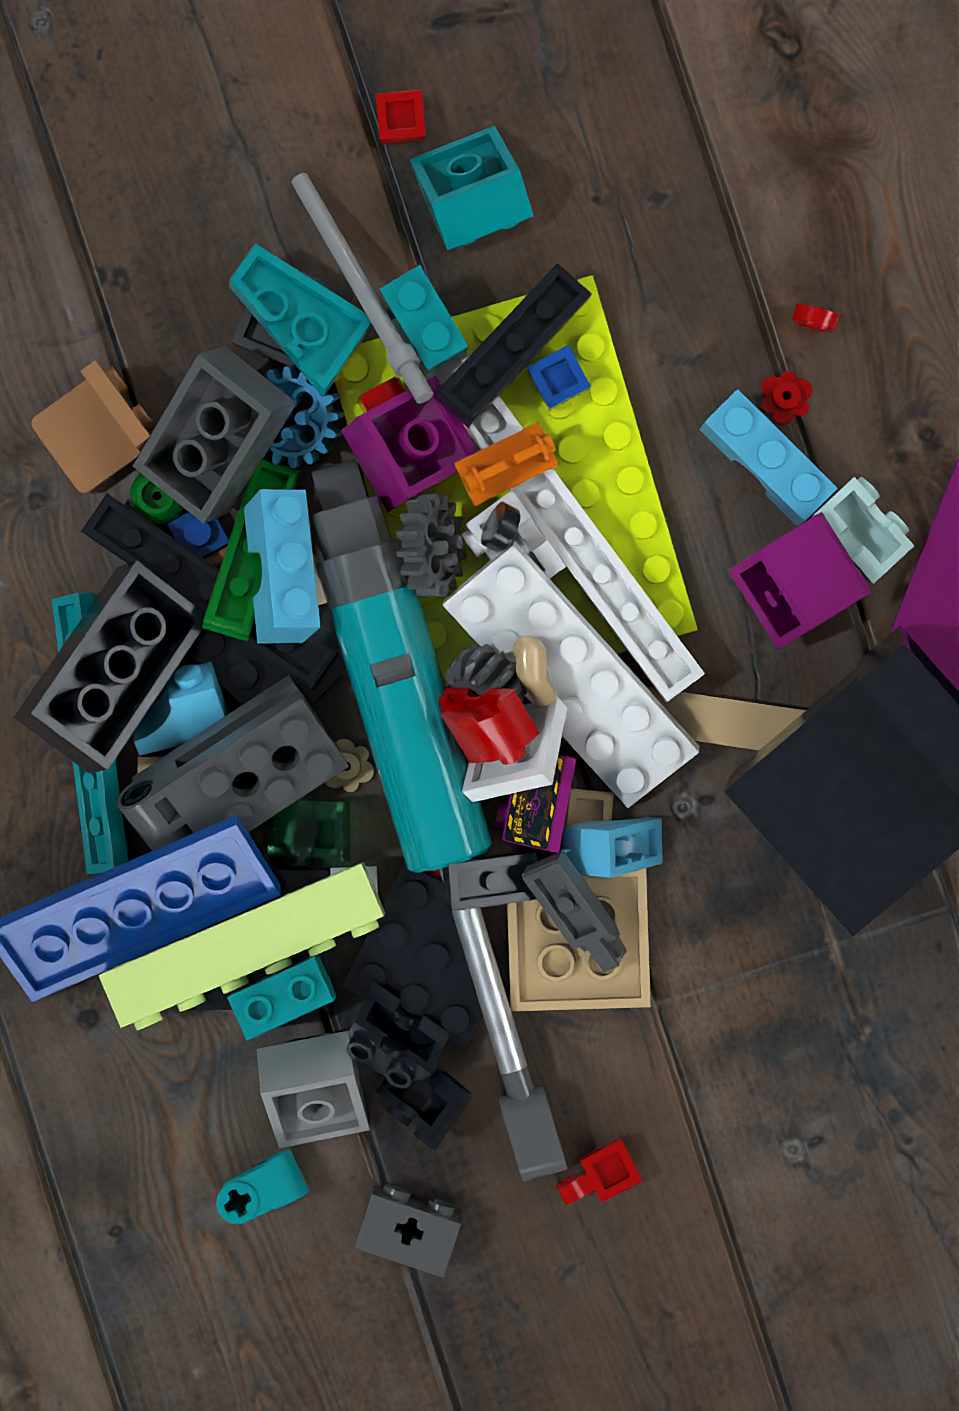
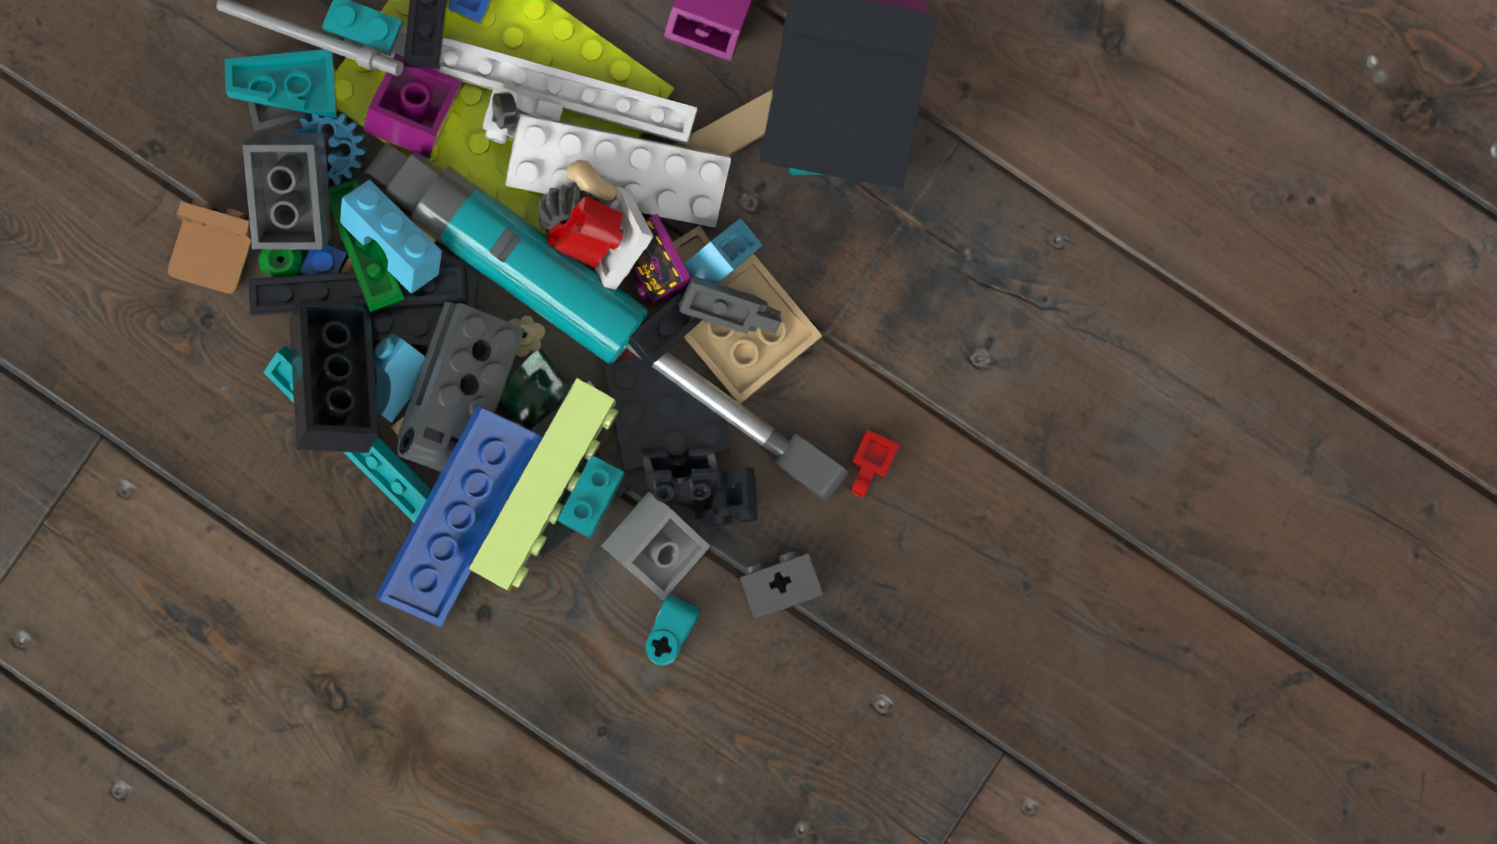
camera: 40 degrees left, 5 degrees down
red tile [357,376,407,413] -> none
dark grey gear [397,494,467,597] -> none
orange hinge [454,422,559,506] -> none

